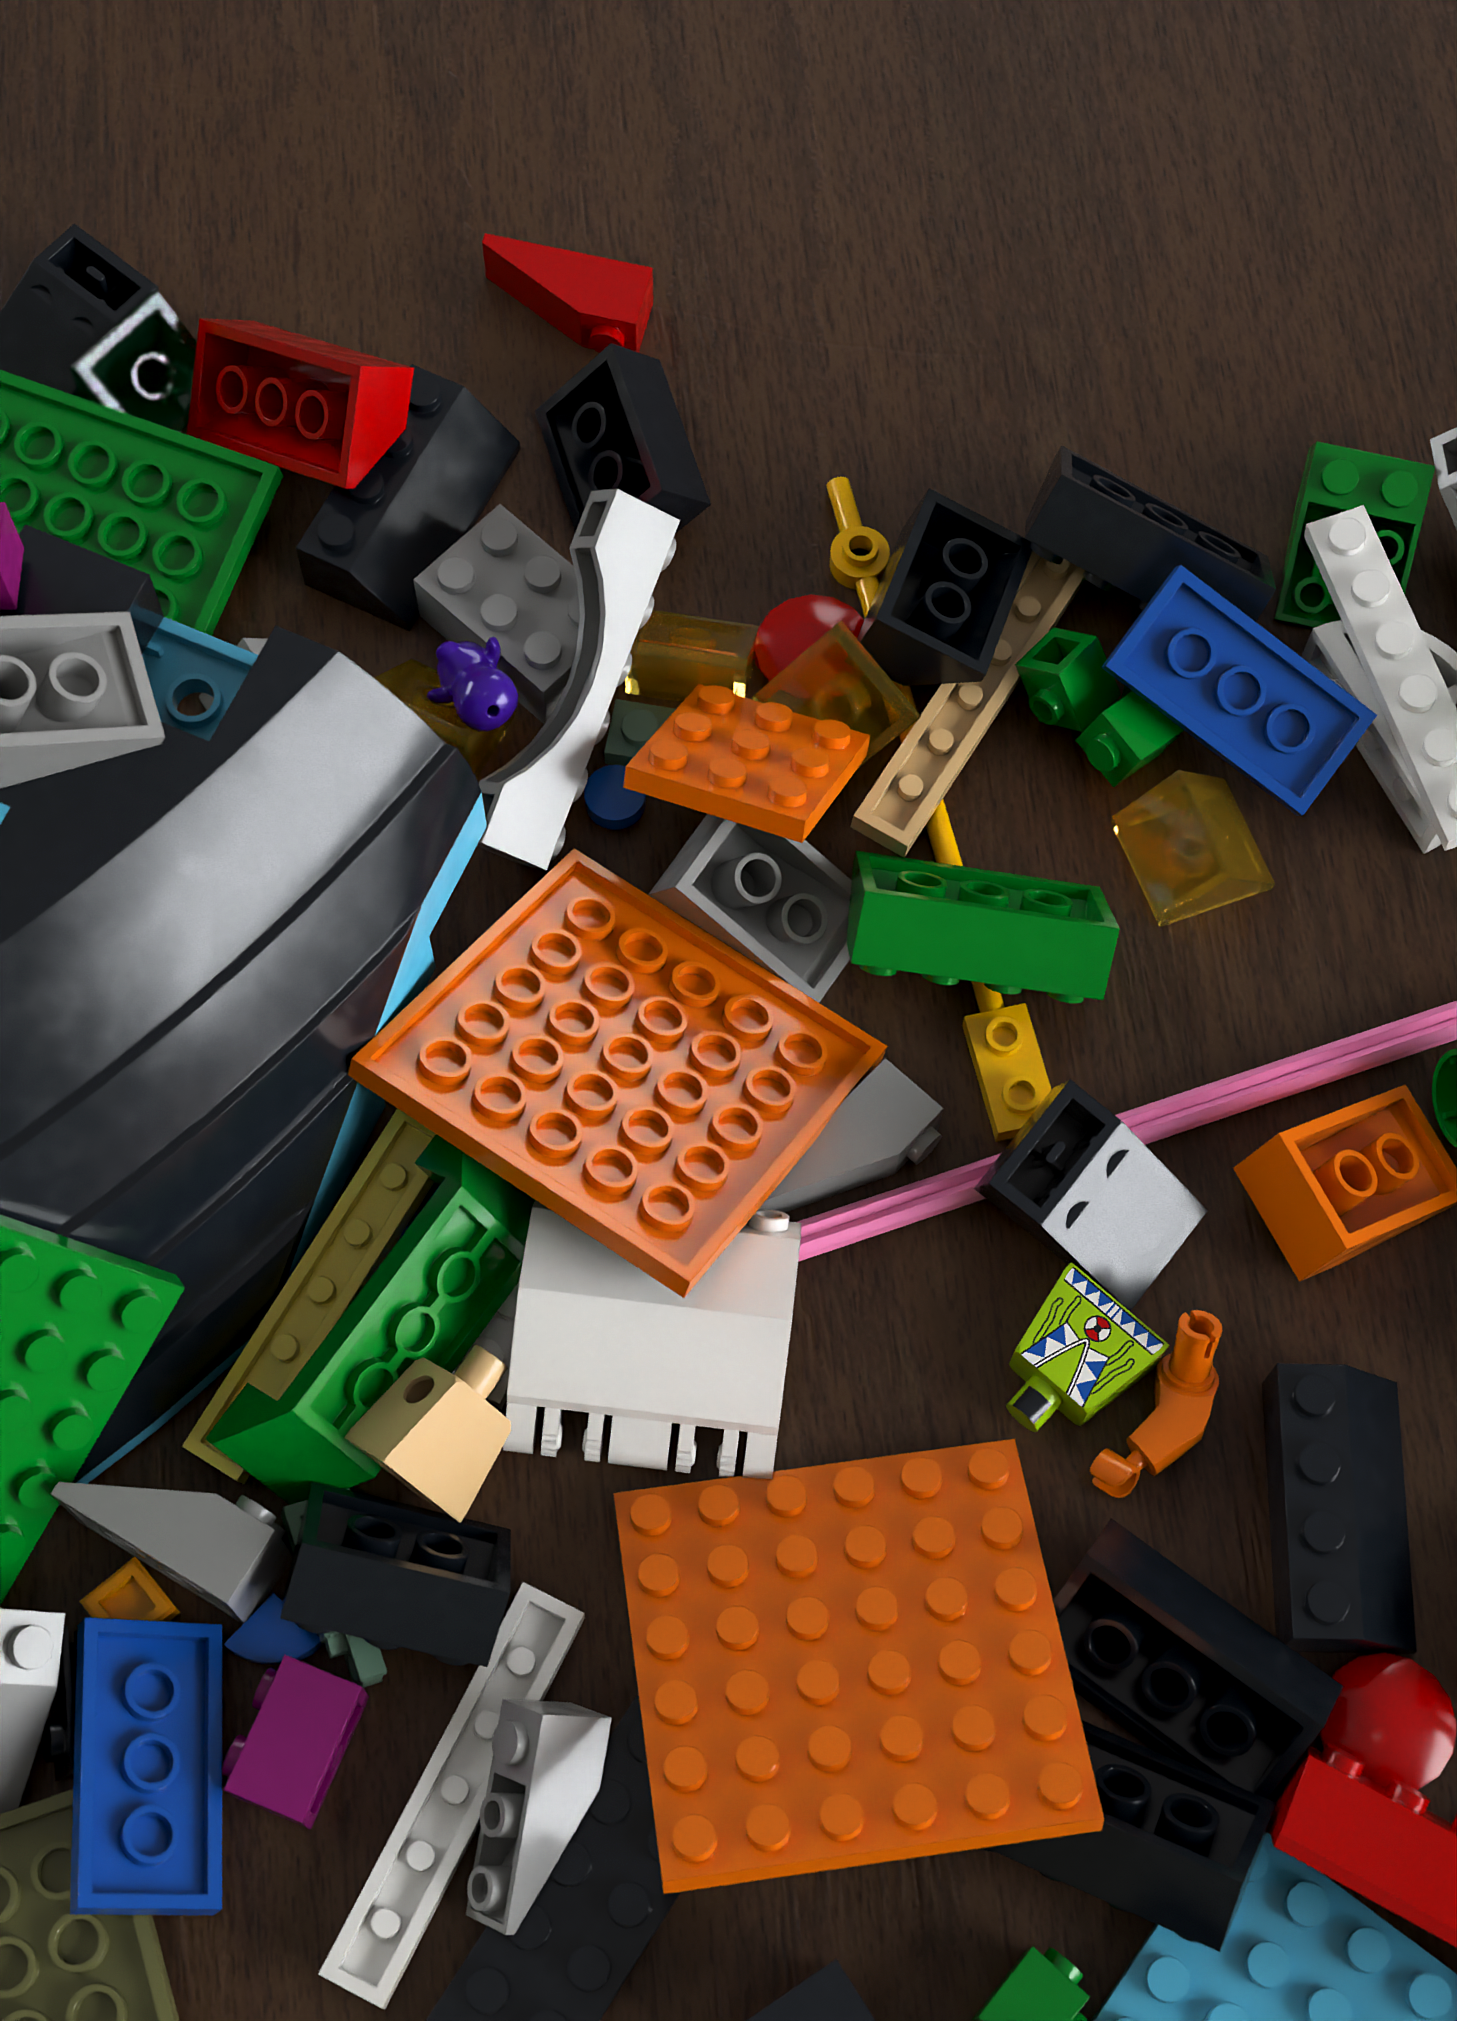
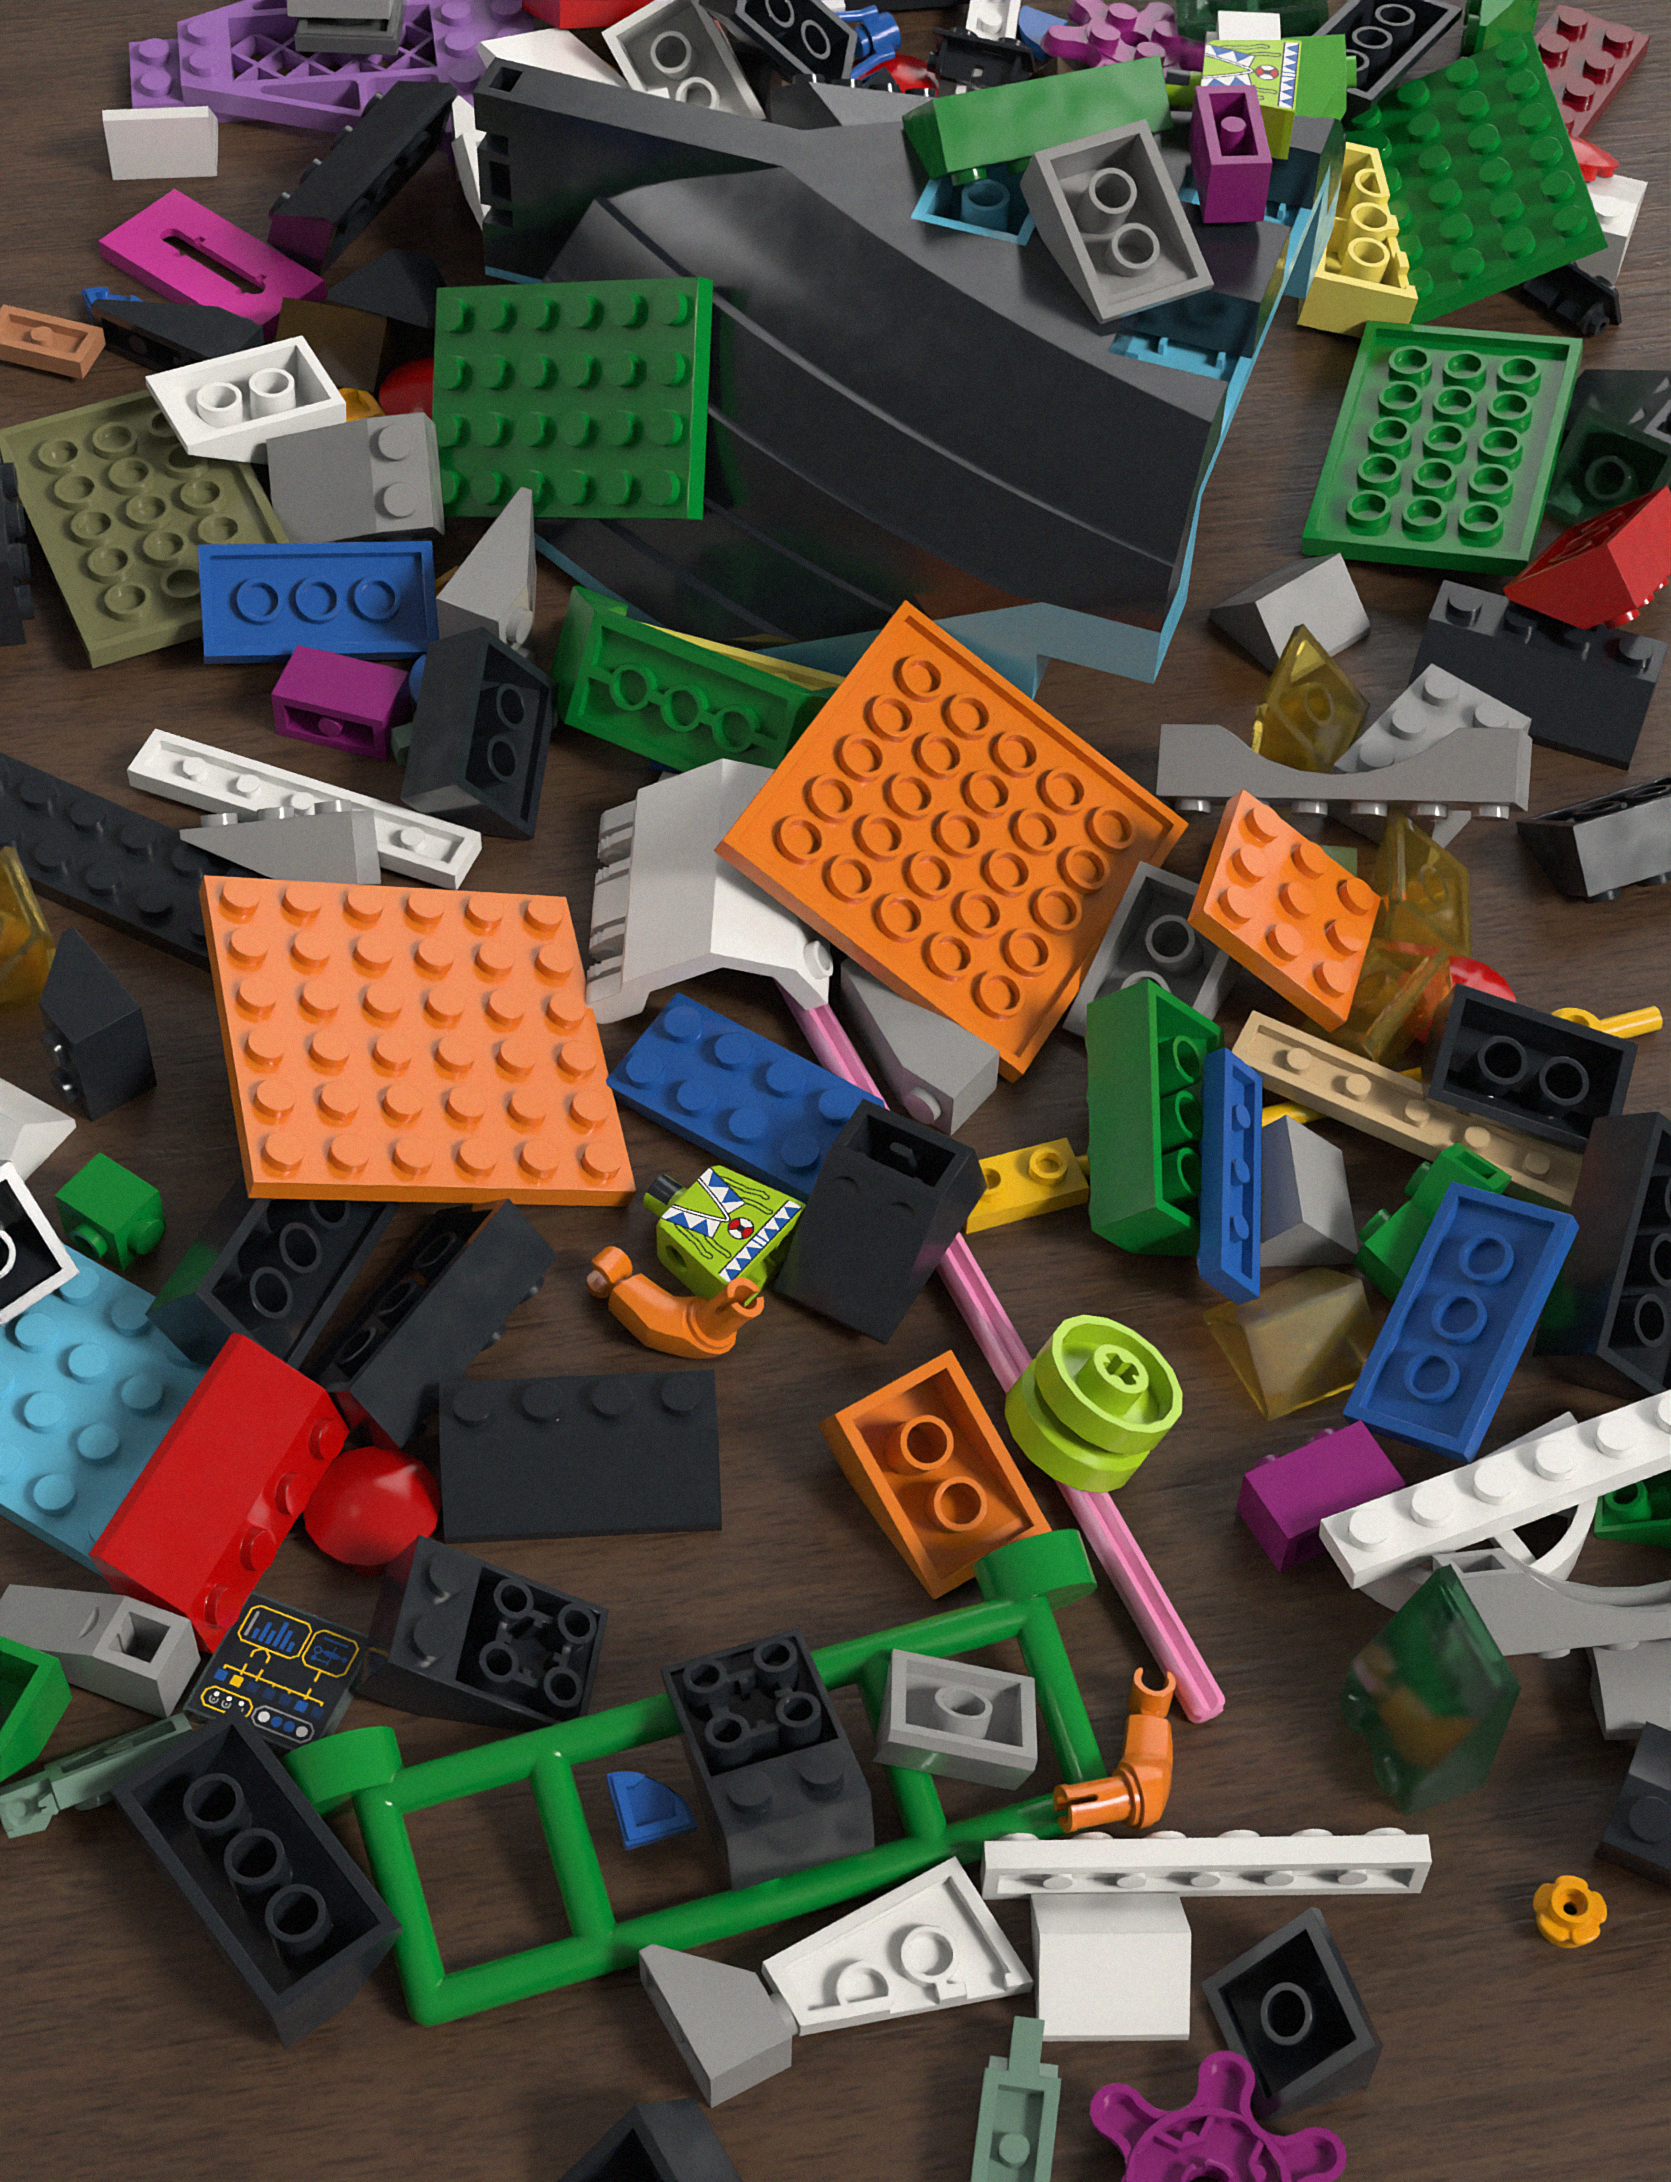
camera: 85 degrees right, 15 degrees down
tan torso [344,1344,511,1523] -> none
dark purple animal [427,637,519,732] -> none
none -> blue plate [605,992,885,1205]
none -> lime wheel [1005,1314,1183,1493]
none -> blue plate [1197,1047,1263,1305]
none -> magenta brick [1236,1420,1406,1573]
none -> light grey slope [1260,1115,1358,1267]

